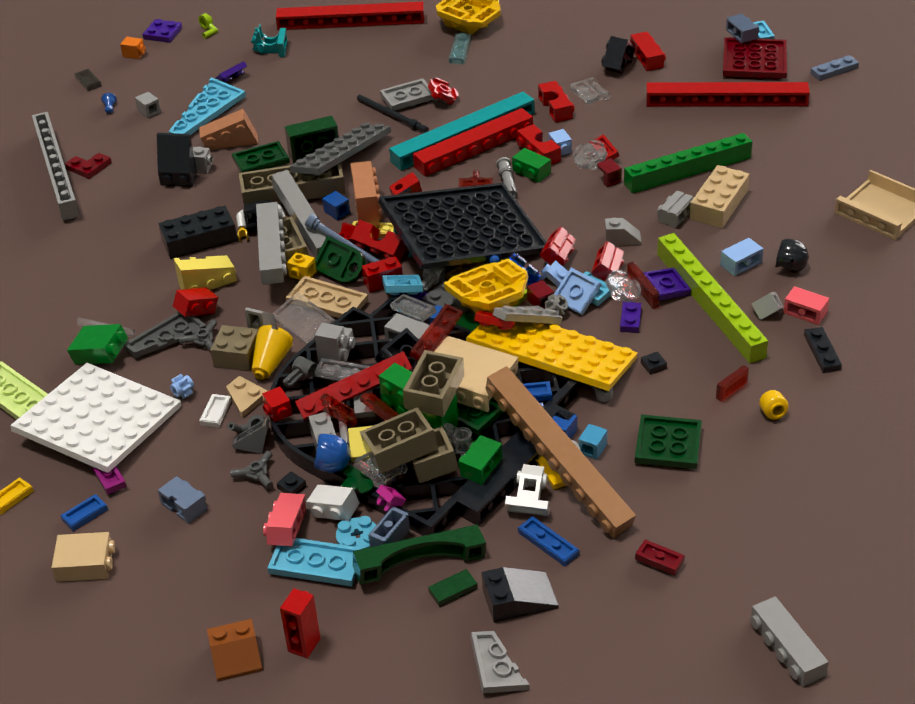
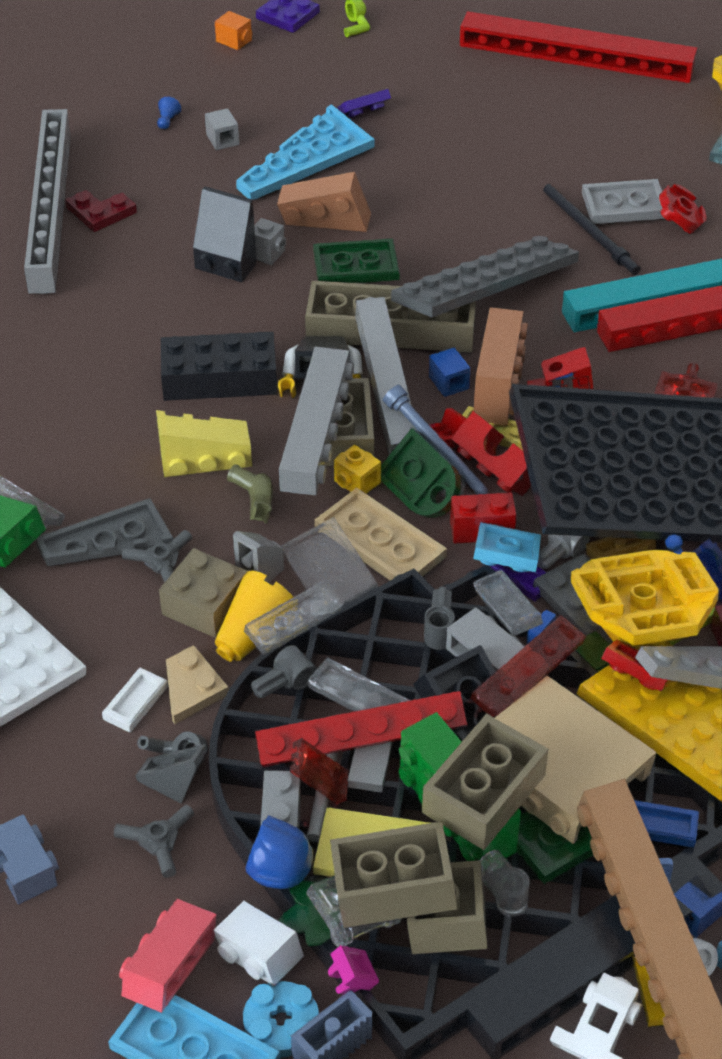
camera: 15 degrees right, 5 degrees up
clear smoke tile [75,69,102,91] -> none
light blue gear [170,374,194,399] -> none
red brick [172,287,219,317] -> none
teal tile [251,24,288,57] -> none
red brick [262,387,292,422] -> none
black plate [276,471,306,494] -> none
dark green brick [285,116,339,164] -> none
light grey brick [315,323,356,368] -> none
clear red tile [360,393,399,421] -> none
green brick [458,435,503,485] -> none
none -> olive arm [227,464,273,524]
none -> clear plate [244,581,343,655]
none -> dark grey axle [424,586,455,650]

